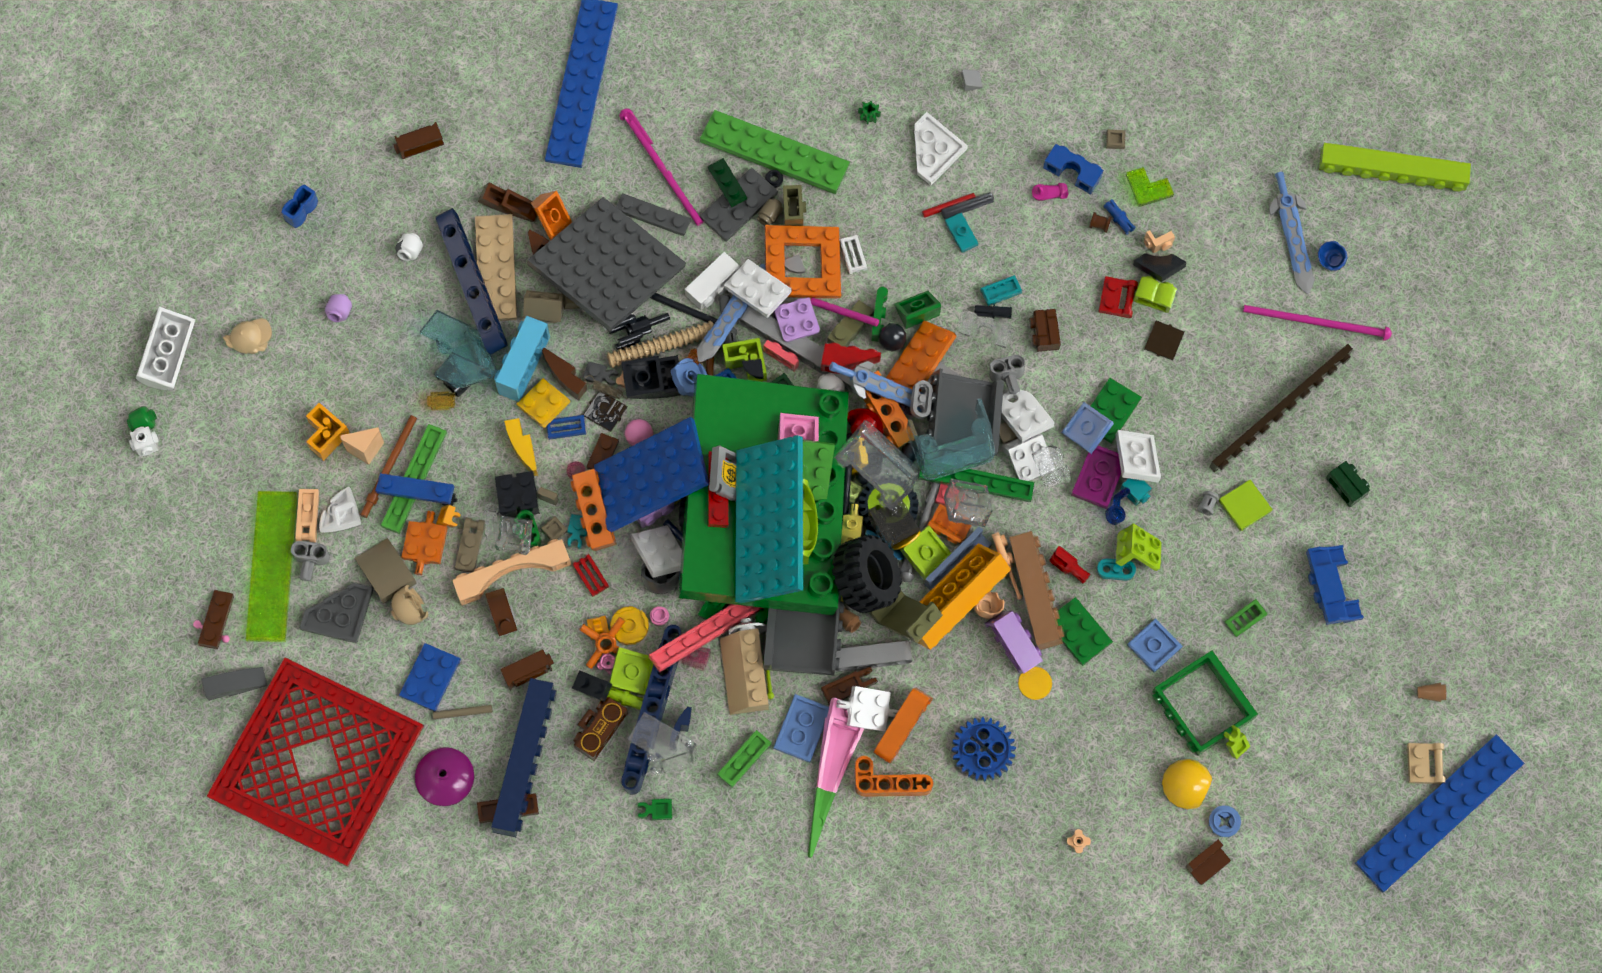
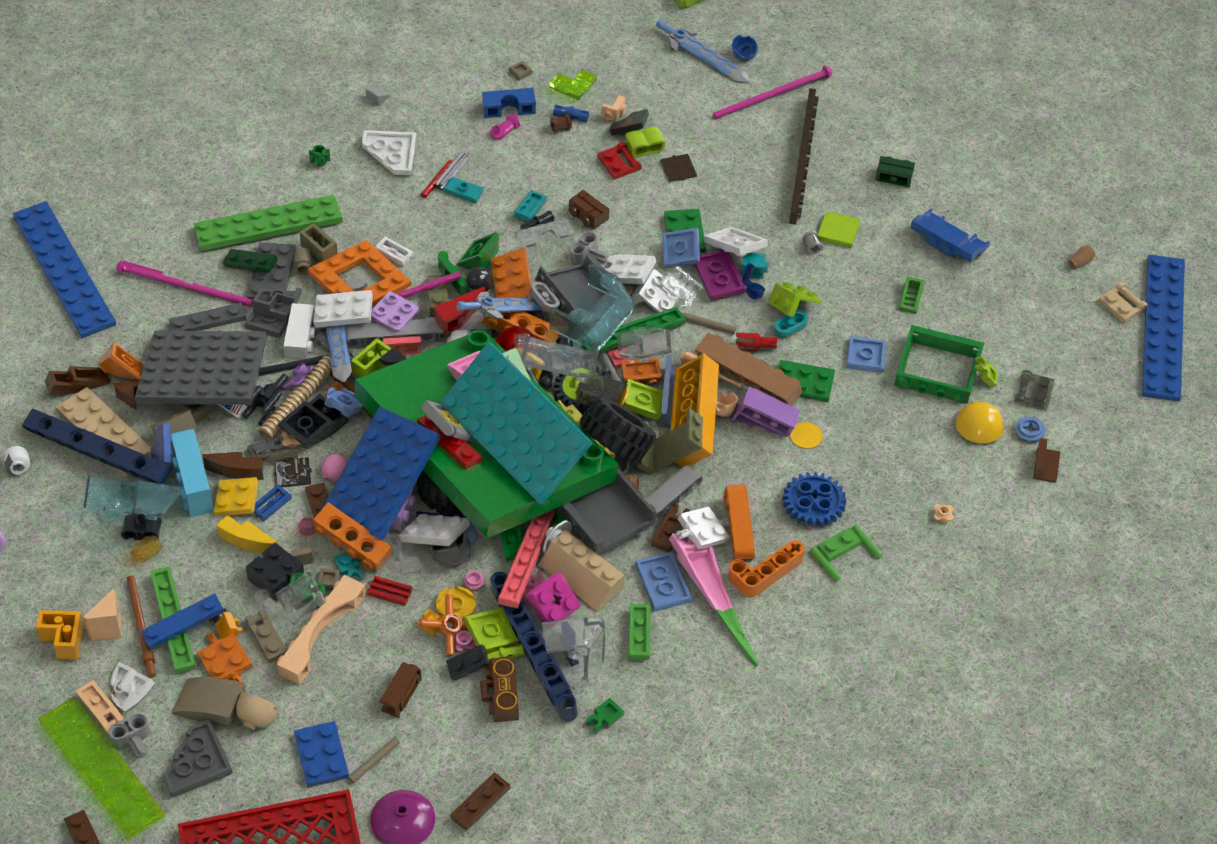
camera: 40 degrees left, 20 degrees down
reddish brown brick [485,588,517,636] -> none
dark blue brick [491,678,557,838] -> none
black plate [765,170,783,188] -> none
none -> blue tile [151,423,171,464]
none -> dark grey slope [245,288,302,338]
none -> medium lavender plate [282,363,313,389]
none -> dark pink brick [526,573,581,628]
none -> dark tan bar [683,312,736,334]
none -> bright green plate [809,524,882,581]
none -> clear smoke plate [1014,370,1055,411]

